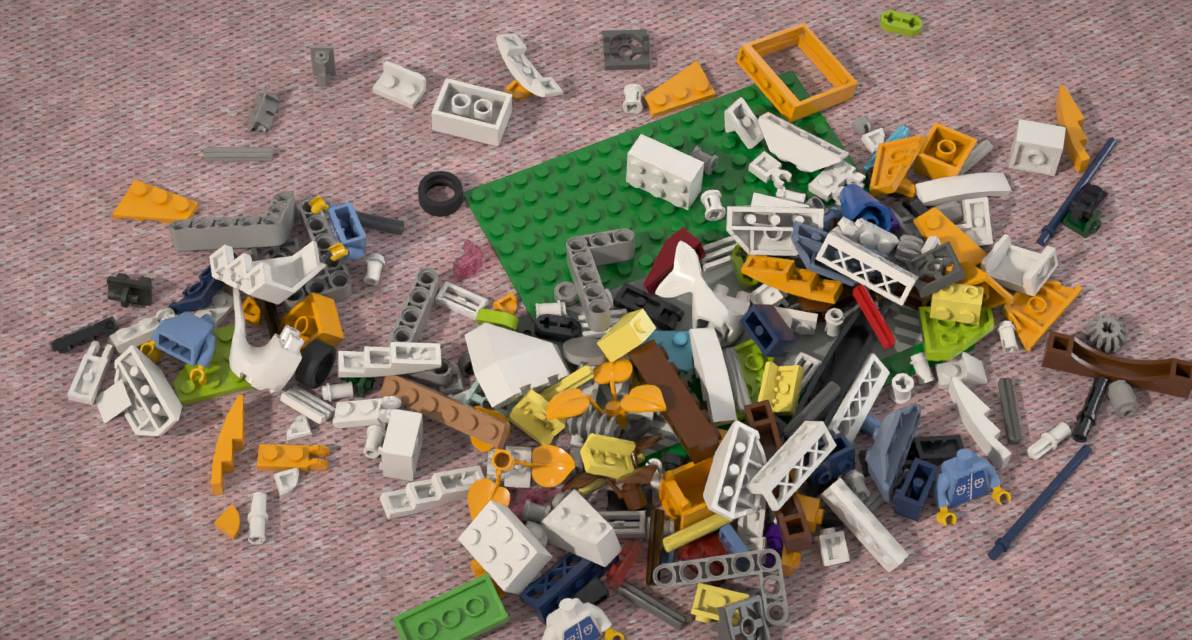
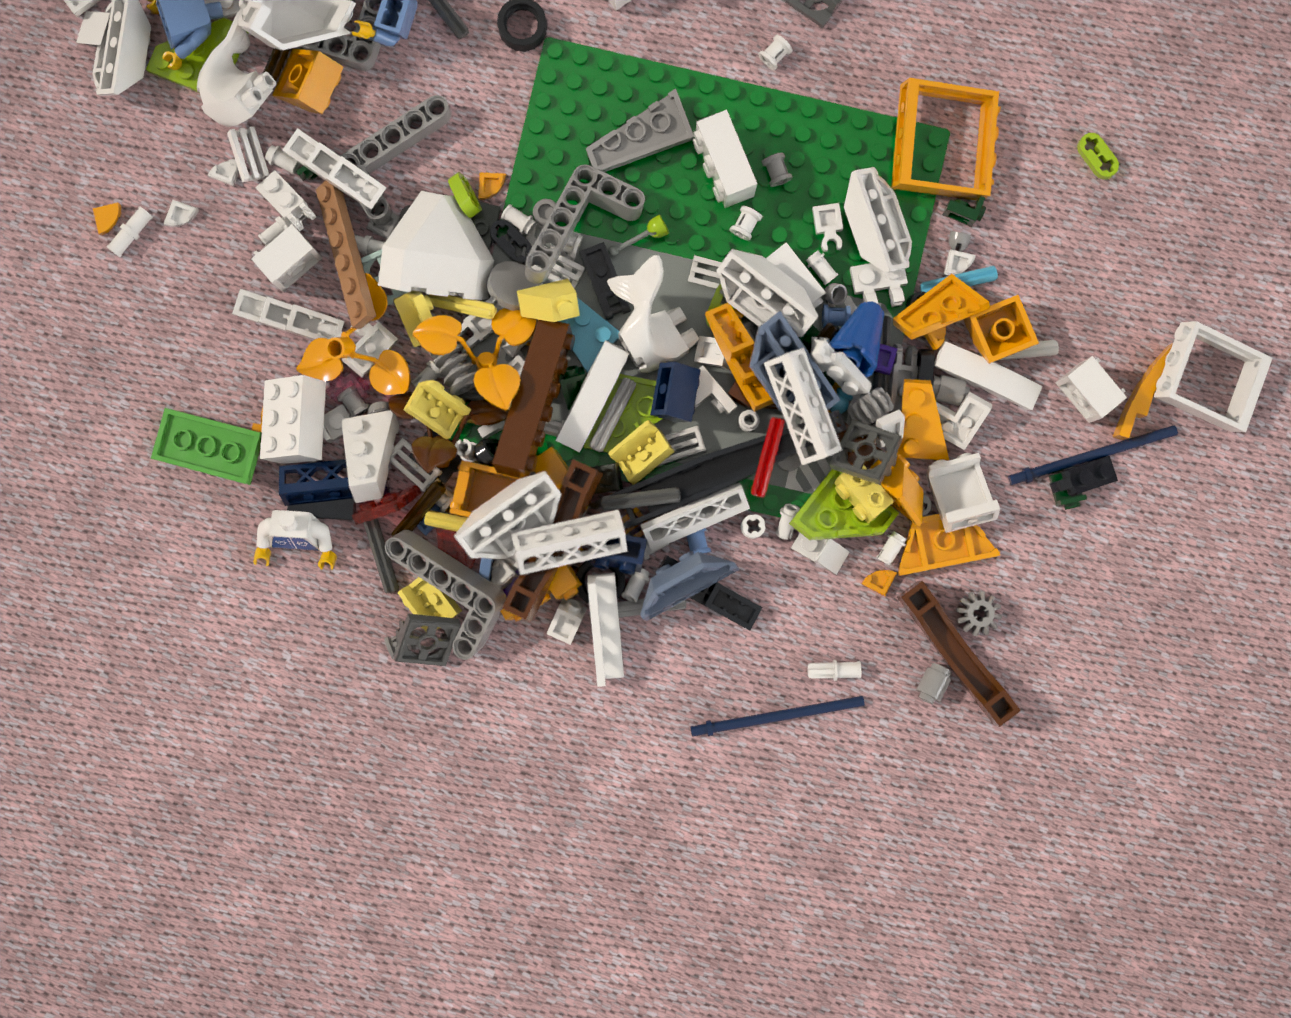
camera: 45 degrees right, 30 degrees up
light orange slope [211,395,245,495] -> none
light orange hinge [257,444,330,471] -> none
black tyre [295,339,336,389] -> none
white pin [364,253,385,285] -> none
white tile [434,281,489,320] -> none
clear pink bracket [453,239,483,281] -> none
dark red slope [643,227,706,297] -> none
light orange wing [644,61,716,118] -> none
white slope [724,97,764,149] -> none
dark blue brick [892,458,939,522] -> none
torso [932,449,1011,526] -> none
white slope [948,376,1012,470] -> none
dark grey axle [998,377,1022,445] -> none
black pin [1071,376,1109,443] -> none
none -> white tile [478,421,505,439]
none -> light grey wing [586,88,694,172]
none -> hinge [608,214,669,257]
none -> light orange tile [861,570,897,596]
none -> dark green bracket [942,196,986,227]
none -> white window [1154,321,1272,432]

